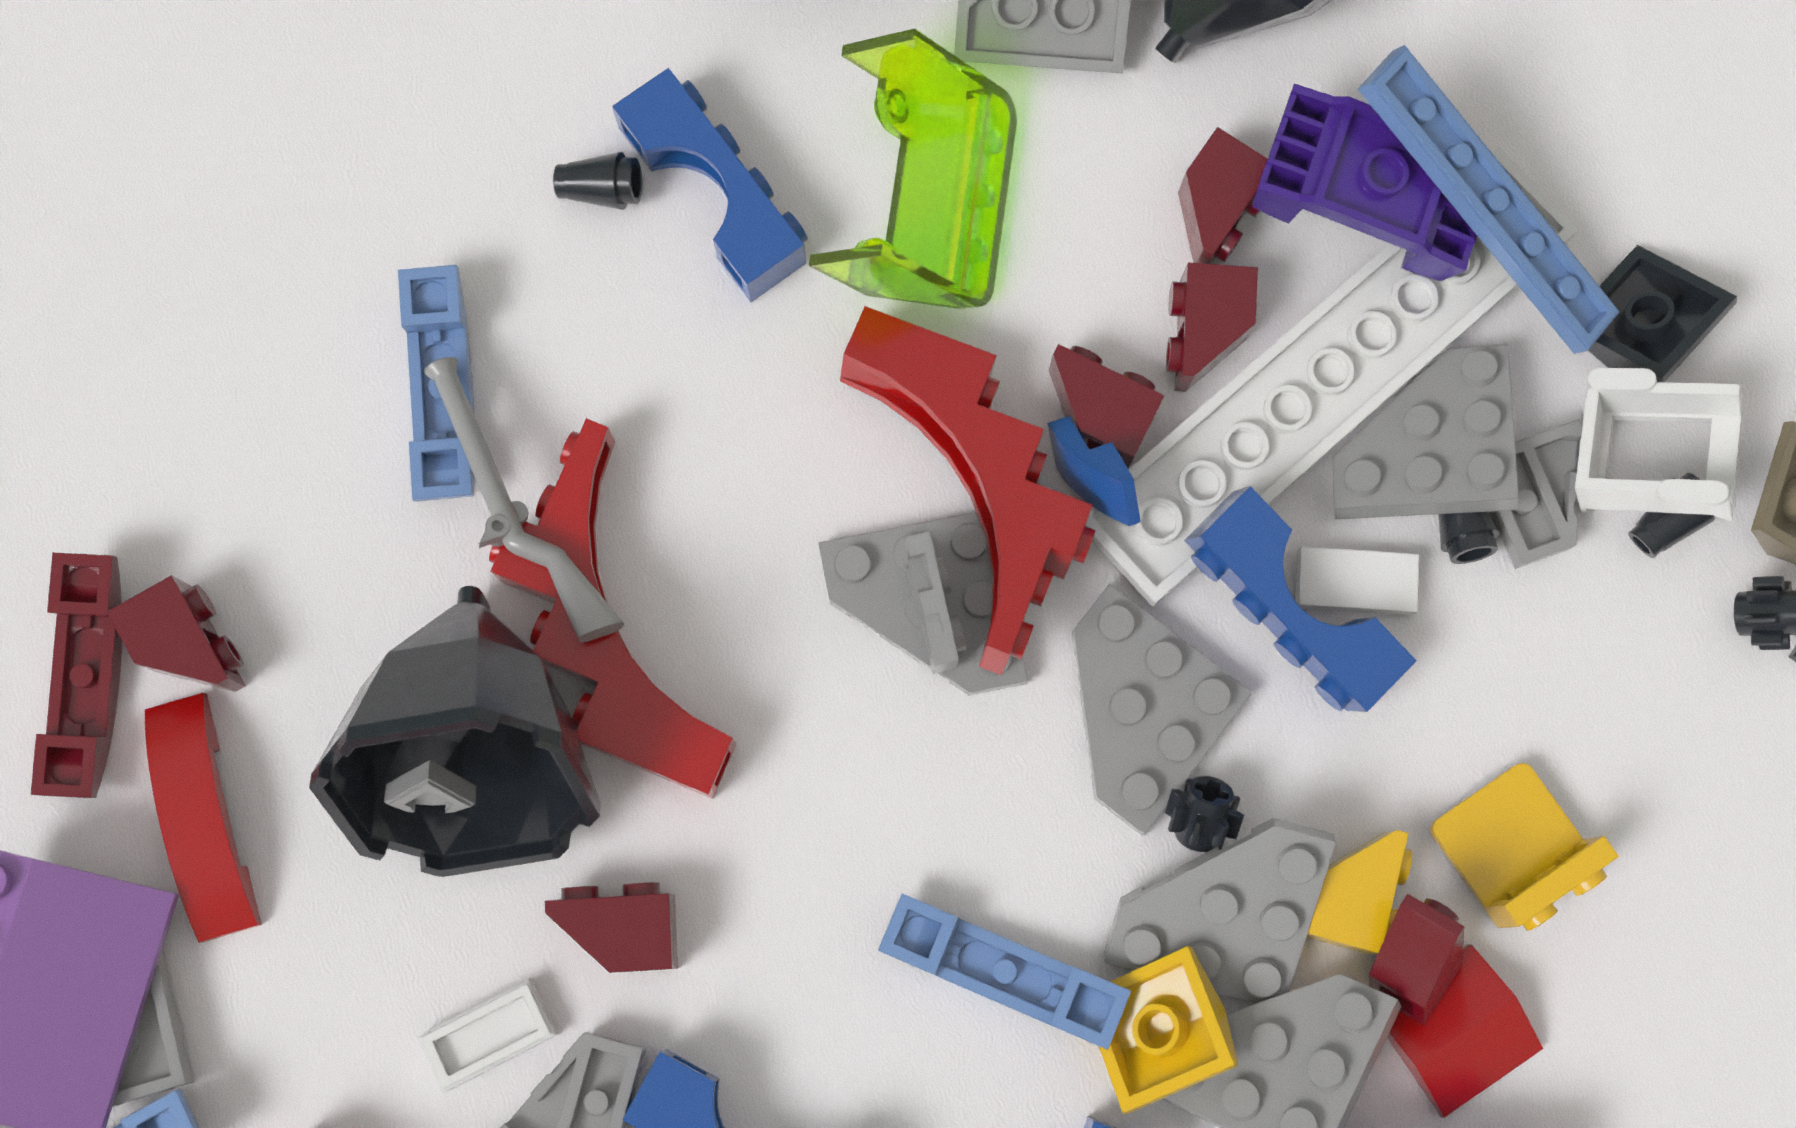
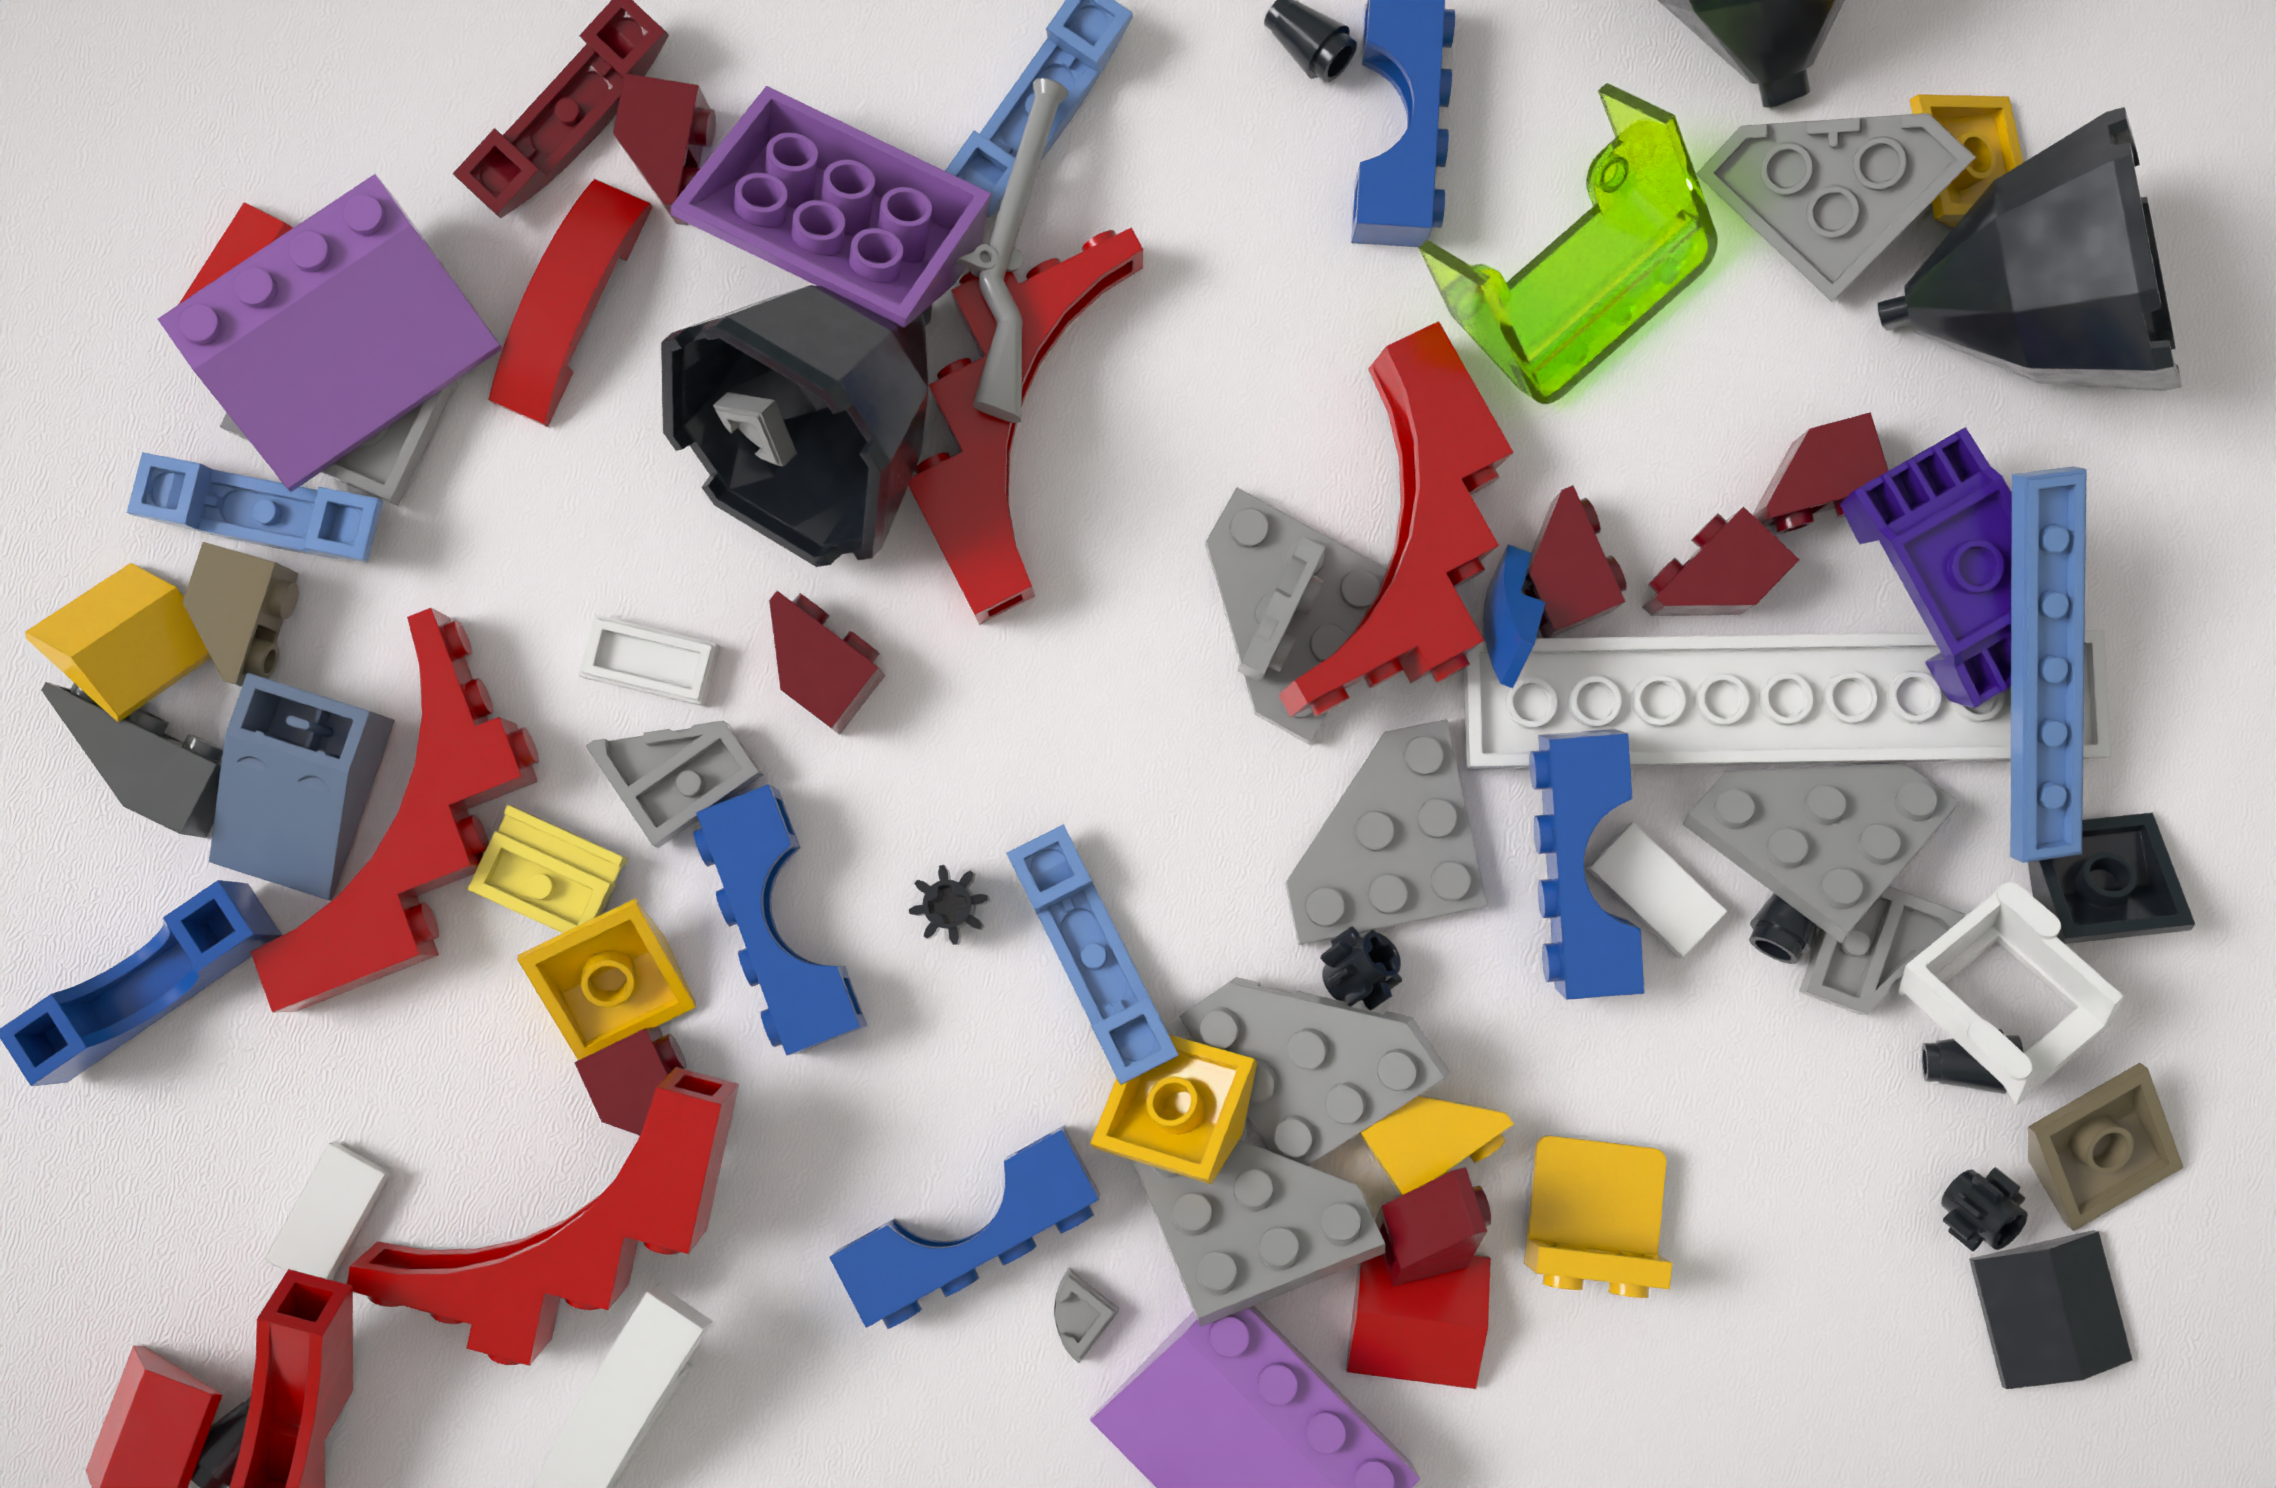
camera: 45 degrees right, 5 degrees up
none -> medium lavender slope [671,86,992,328]
none -> black gear [908,865,990,945]

